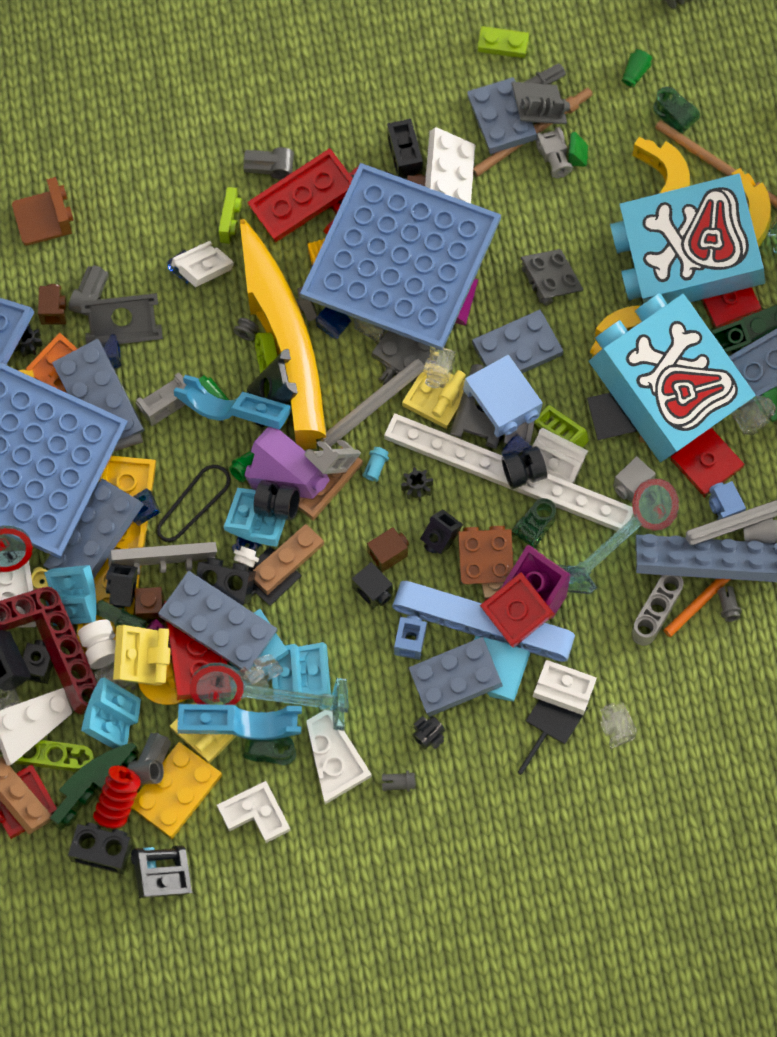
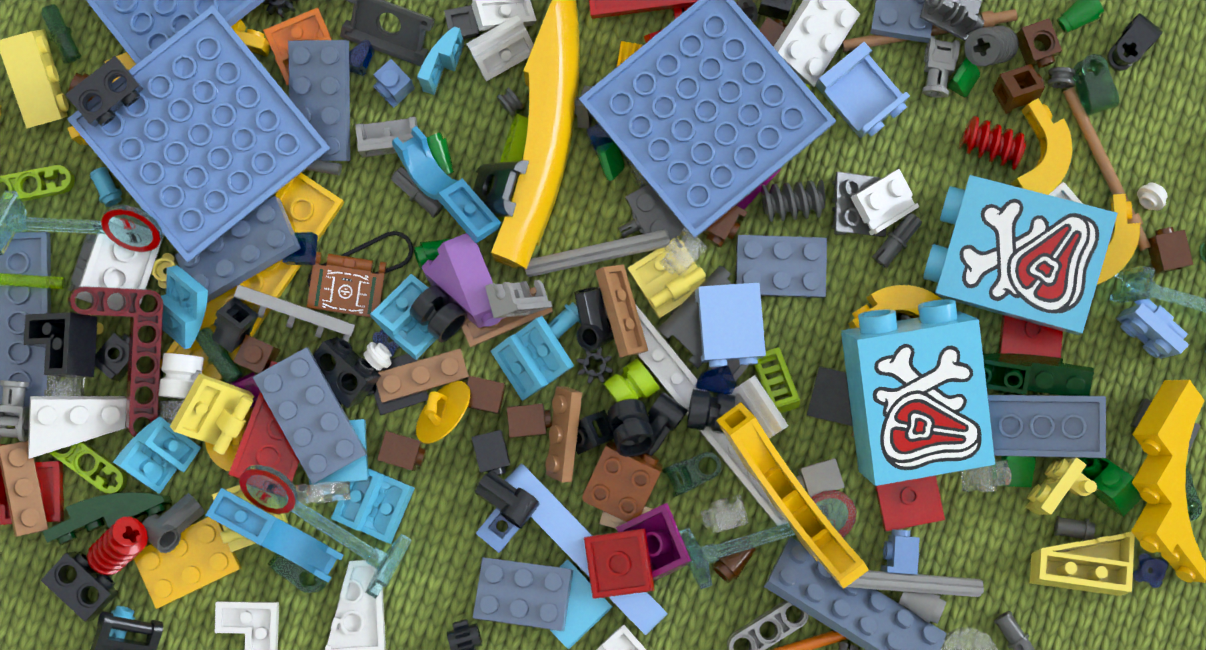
camera: 25 degrees right, 15 degrees up
none -> dark orange piece [307,251,387,318]
none -> medium blue brick [373,59,415,108]
none -> reddish brown brick [377,431,427,471]
none -> dark grey axle [391,167,444,218]
none -> yellow shield [416,381,470,444]
none -> medium azure slope [417,26,465,95]
none -> dark grey plate [444,5,480,39]
none -> reddish brown brick [463,376,506,415]
none -> white plate [466,14,534,81]
none -> black piece [475,471,540,529]
none -> medium azure slope [490,316,574,401]
none -> medium nougat plate [545,386,582,482]
none -> black piece [574,287,614,351]
none -> medium nougat plate [595,264,648,358]
none -> green slope [596,141,625,181]
none -> lime wheel [603,358,660,403]
none -> black wheel [607,399,655,457]
none -> black piece [646,392,688,456]
none -> clear brick [700,494,749,534]
none -> reddish brown brick [703,205,748,248]
none -> reddish brown cone [712,538,756,583]
none -> yellow arch [716,402,869,589]
none -> dark grey piece [761,179,825,222]
none -> light blue panel [815,42,910,139]
none -> white plate [850,169,919,235]
none -> dark grey axle [872,213,922,269]
none -> red piece [959,116,1026,171]
none -> dark grey piece [965,26,1019,66]
none -> reddish brown brick [993,64,1045,114]
none -> reddish brown brick [1016,18,1062,69]
none -> dark grey bush [1048,67,1076,88]
none -> black piece [1107,13,1163,71]
none -> white plate [1137,183,1168,211]

